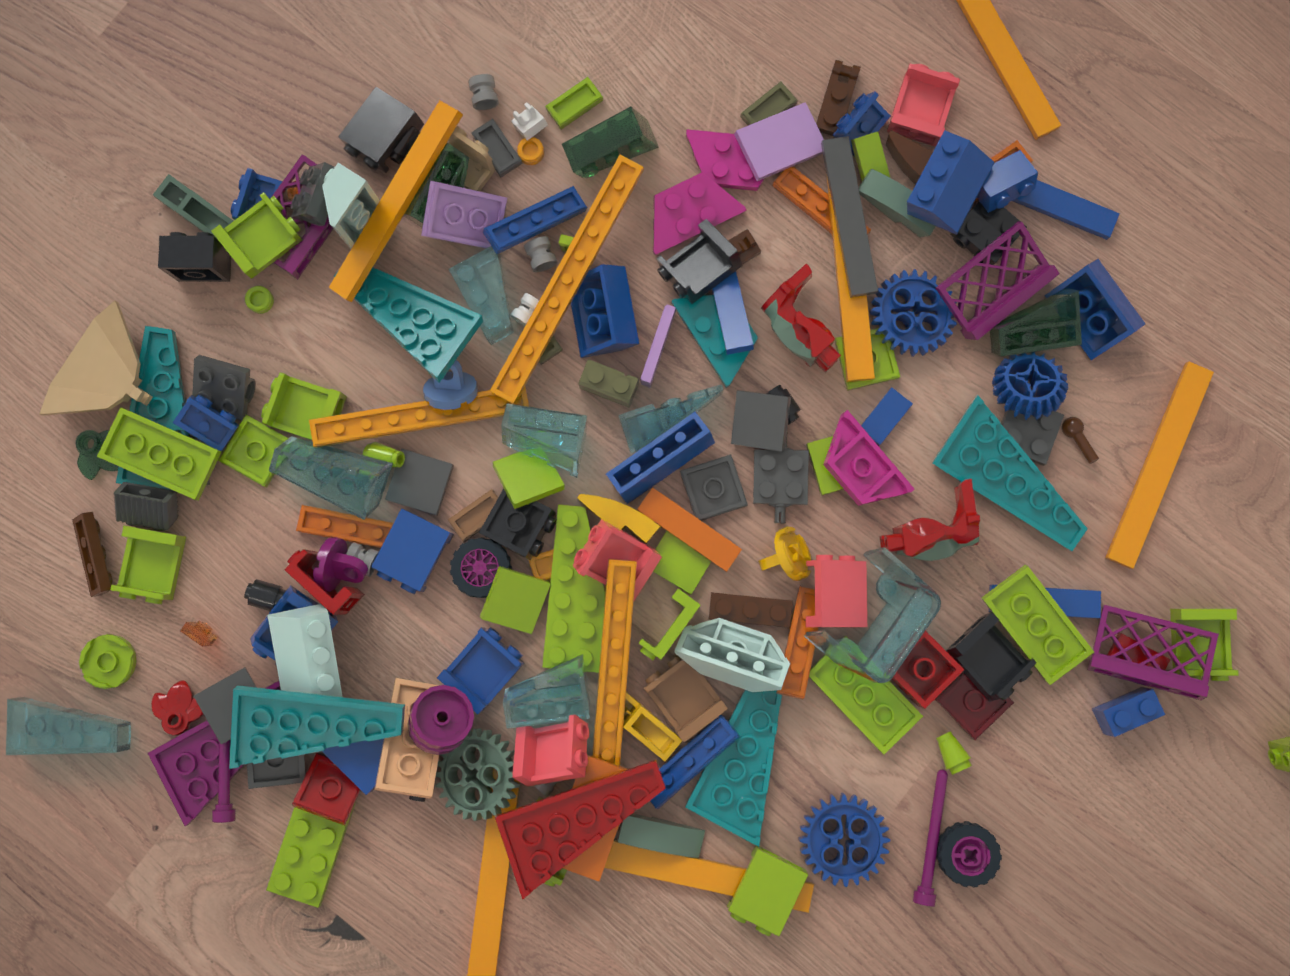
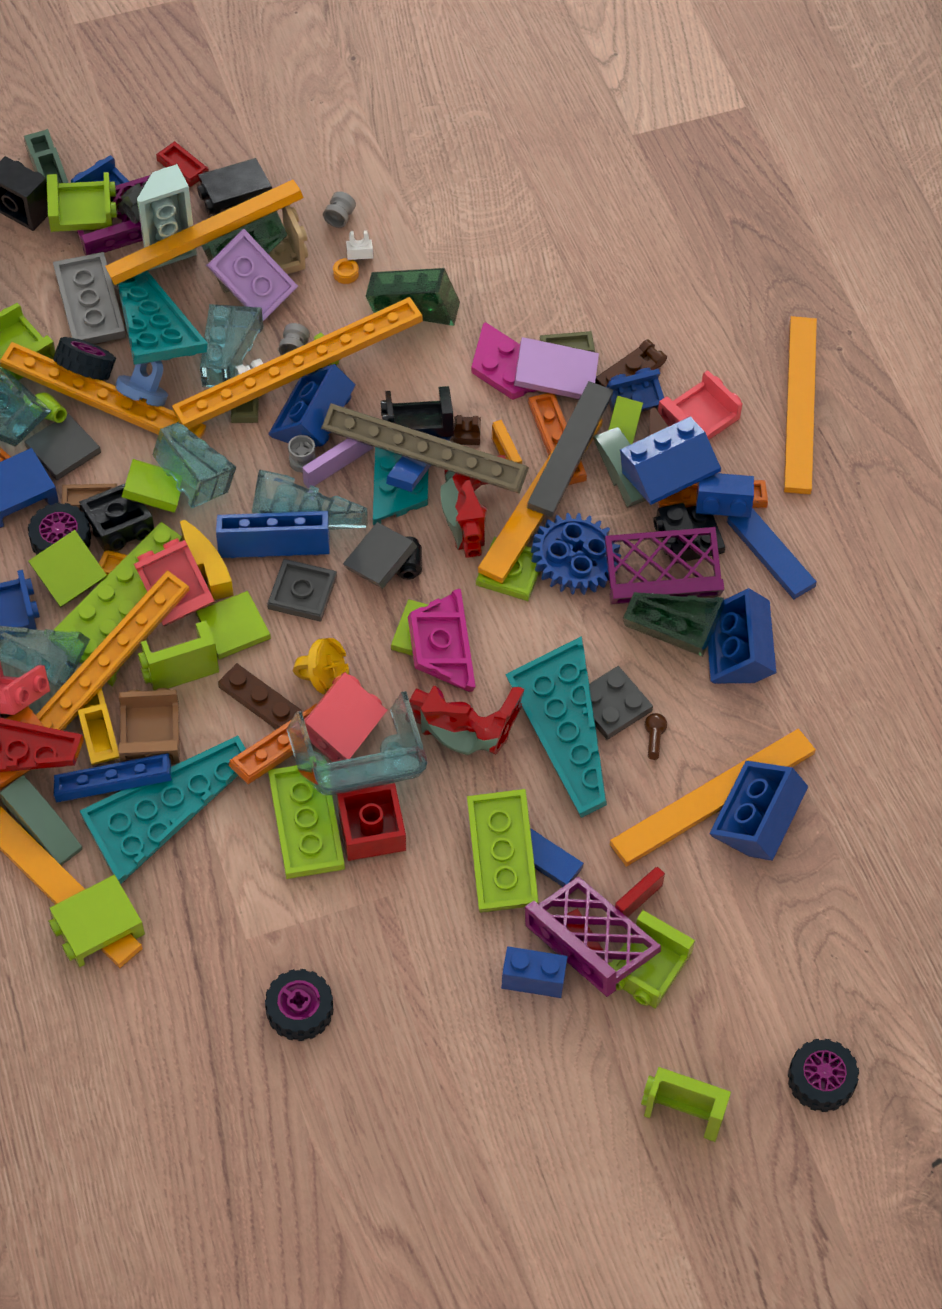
camera: 25 degrees right, 25 degrees down
lime tile [245,286,274,314] -> none
dark grey tile [471,119,523,177] -> none
blue tile [483,186,587,254] -> none
lime tile [545,77,603,130] -> none
olive brick [578,359,639,408] -> none
orange tile [637,487,742,572] -> none
dark pink wing [653,172,747,255] -> none
light aqua wedge [675,618,790,692] -> none
dark grey plate [753,432,809,524] -> none
blue gear [798,793,890,887] -> none
blue tile [861,387,913,446] -> none
magenta piece [912,769,948,907] -> none
dark red tile [935,672,1014,740] -> none
lime cone [936,731,972,775] -> none
black panel [946,612,1037,702] -> none
blue gear [992,350,1068,420] -> none
none -> light grey plate [53,252,126,344]
none -> black wheel [53,337,116,380]
none -> red tile [156,141,209,187]
none -> light grey wheel [288,435,316,473]
none -> dark tan tile [321,403,529,494]
none -> light orange tile [491,419,522,464]
none -> red tile [615,867,665,917]
none -> blue slope [709,761,808,861]

